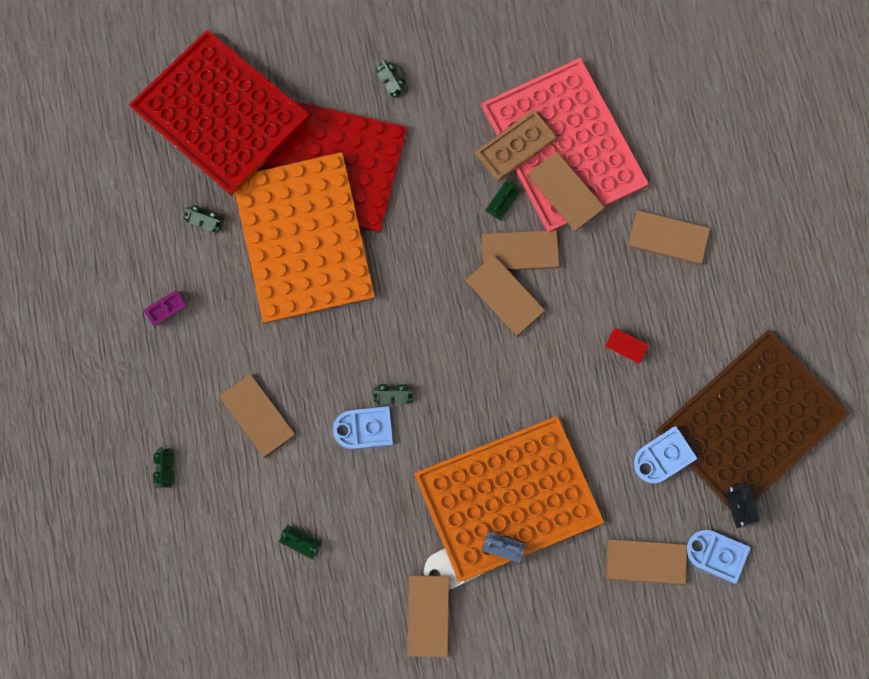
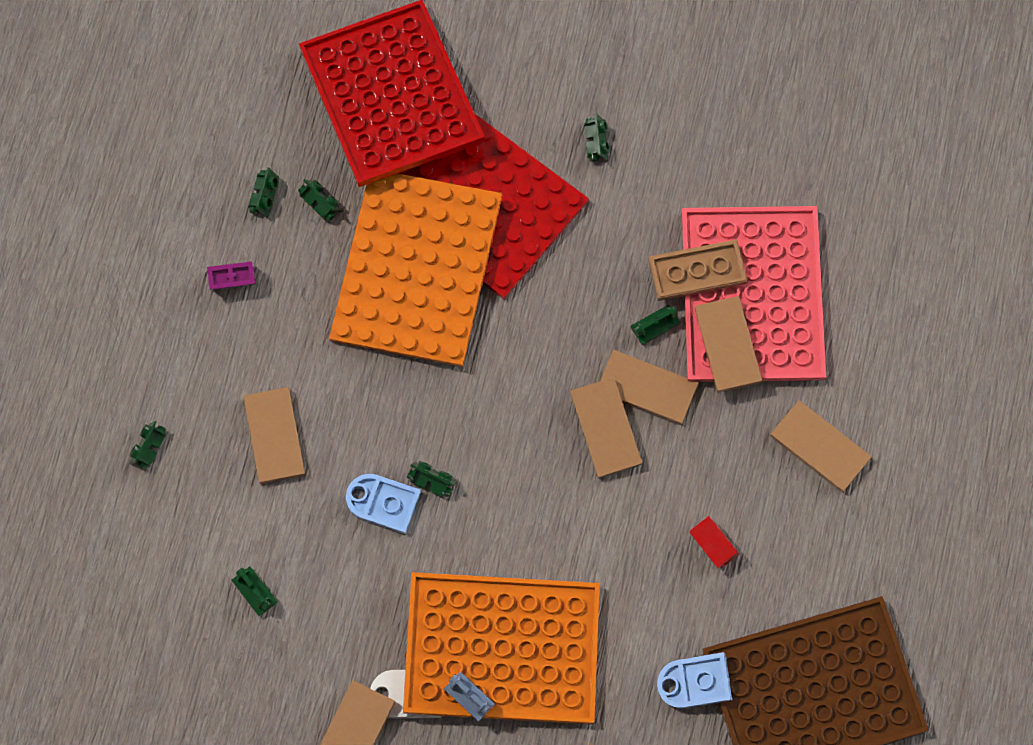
camera: 25 degrees right, 5 degrees down
none -> dark green hinge [248,167,279,218]

